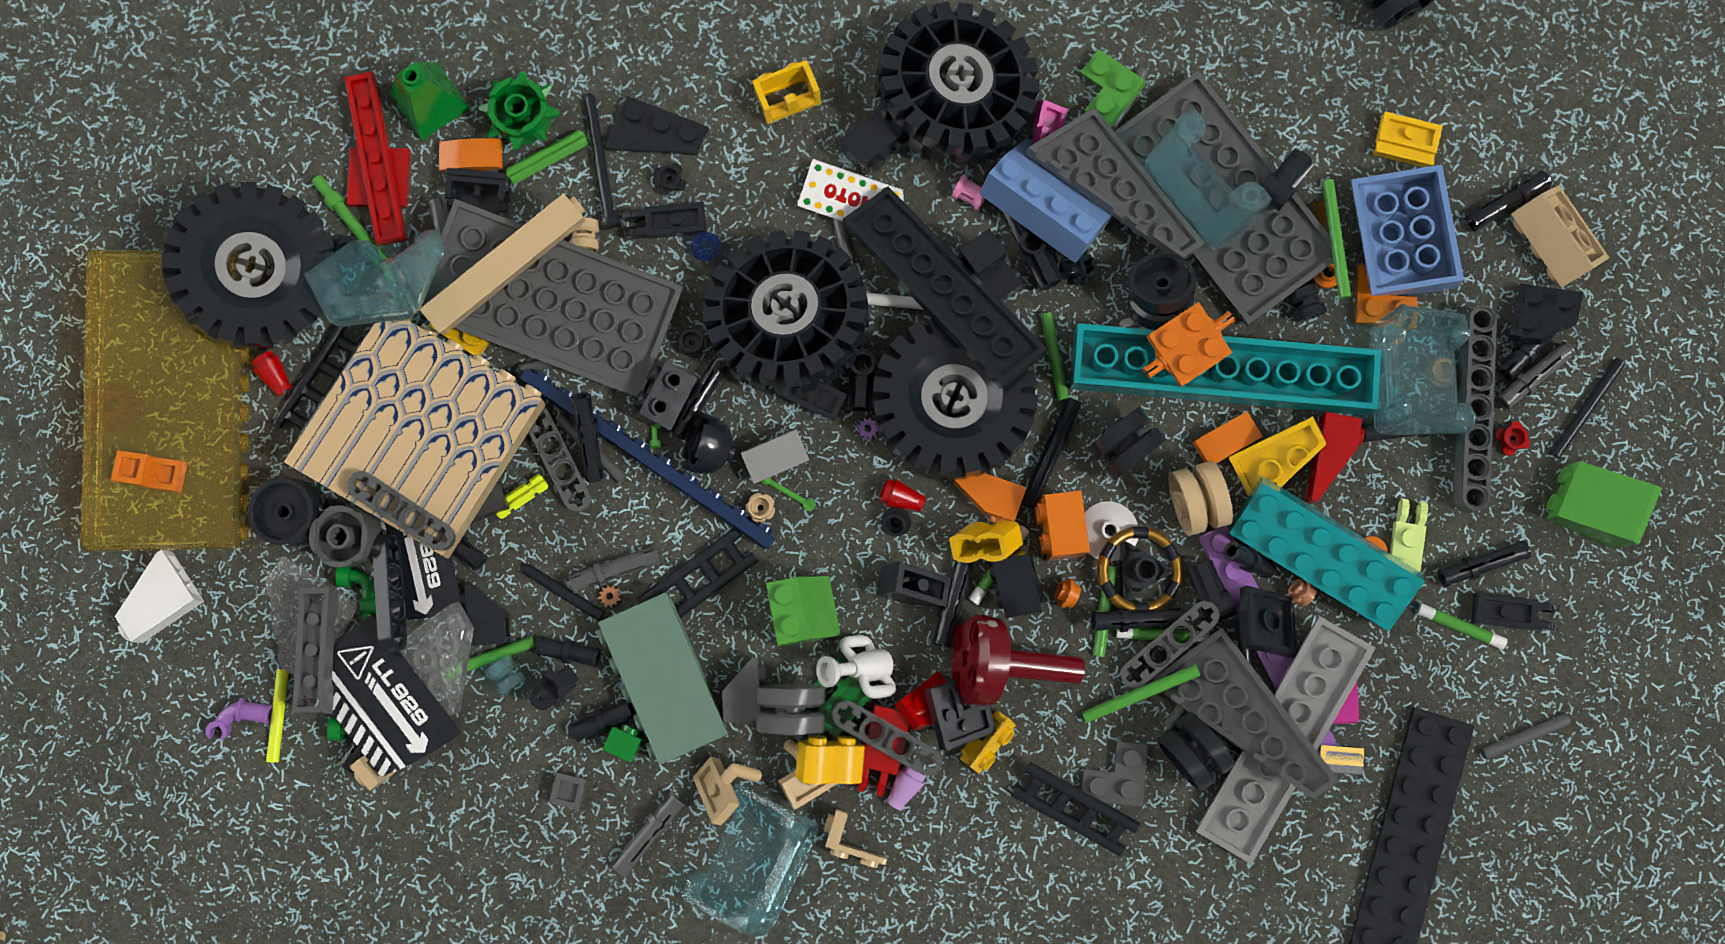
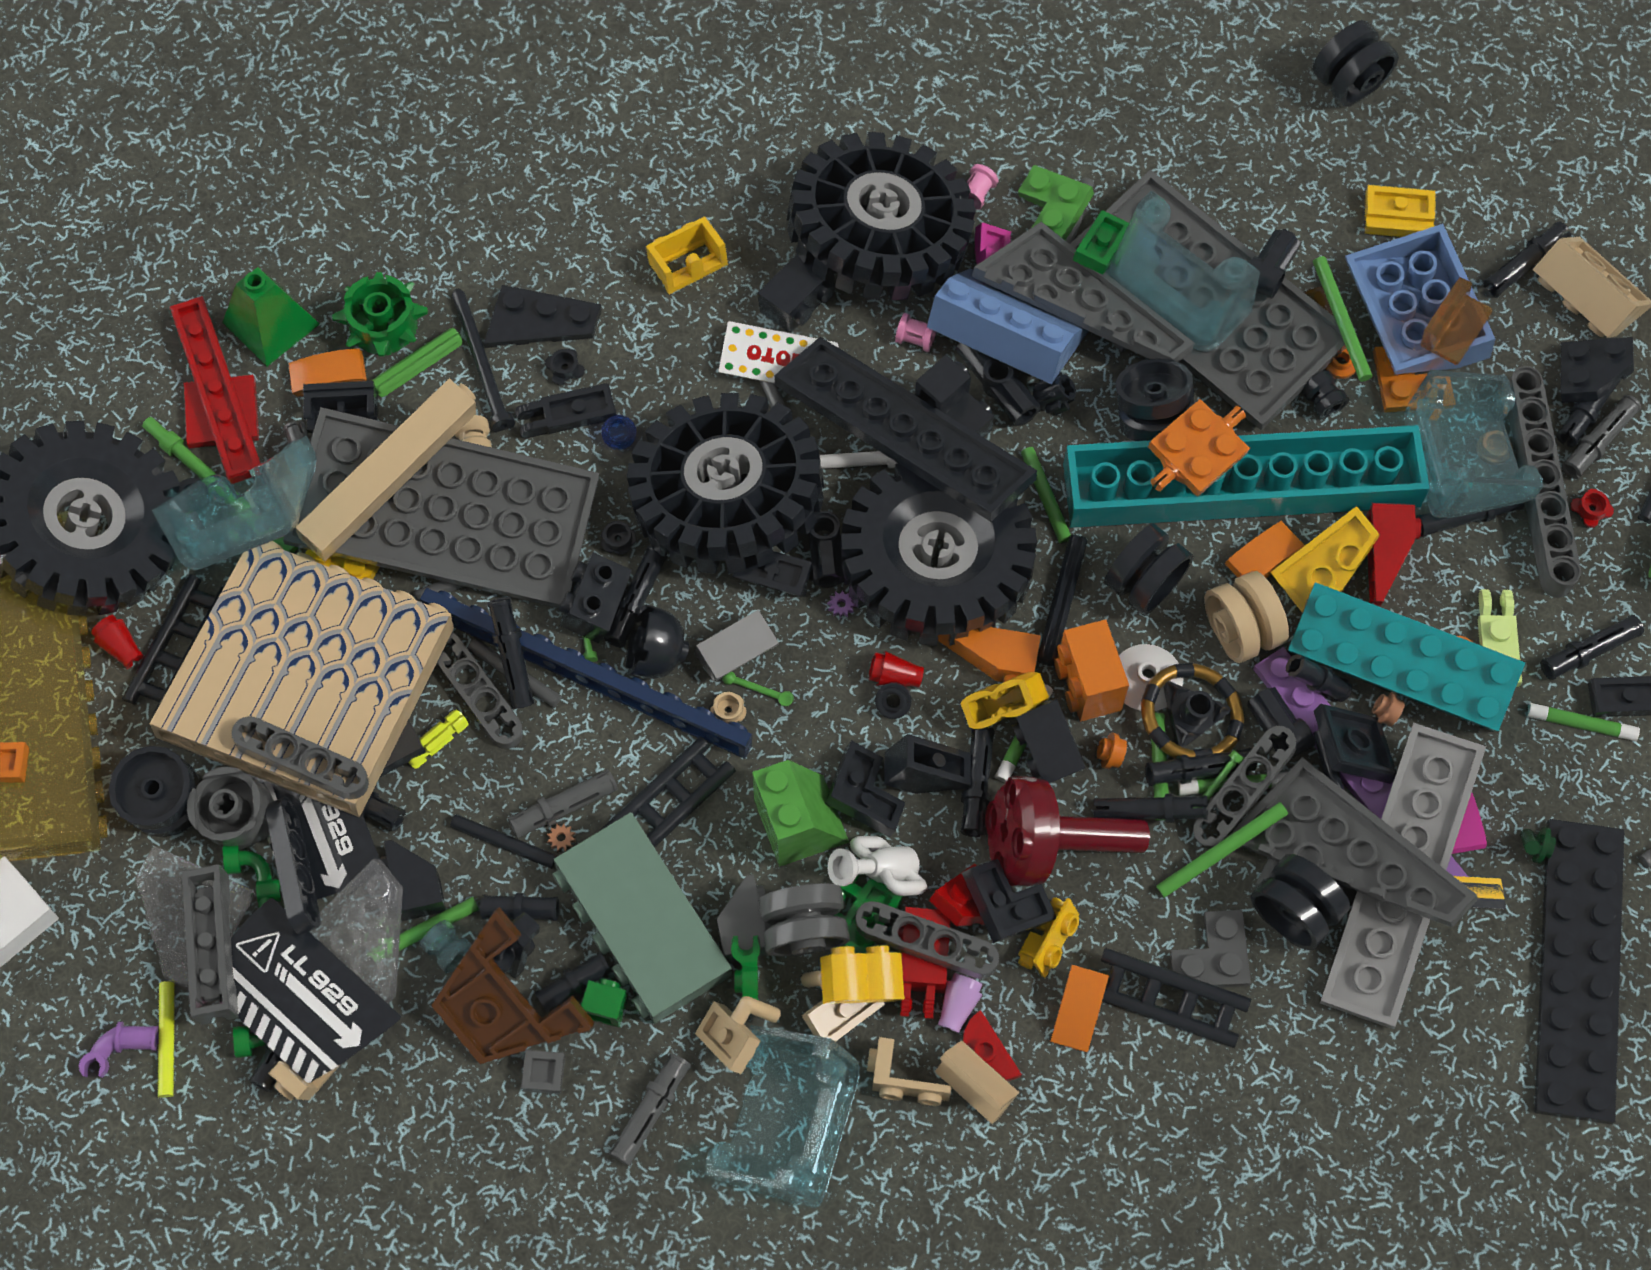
camera: 10 degrees left, 15 degrees down
none -> reddish brown wing [431,907,594,1064]
none -> green plate [731,935,760,1000]
none -> black plate [825,740,906,837]
none -> tan panel [935,1040,1020,1124]
none -> red plate [963,1010,1022,1082]
none -> bright pink bush [967,164,998,210]
none -> orange slope [1050,965,1109,1052]
none -> green plate [1073,210,1132,275]
none -> black pin [1094,793,1208,823]
none -> bright green piece [1193,750,1245,808]
none -> clear orange panel [1421,277,1493,365]
none -> dark green plate [1520,827,1556,864]

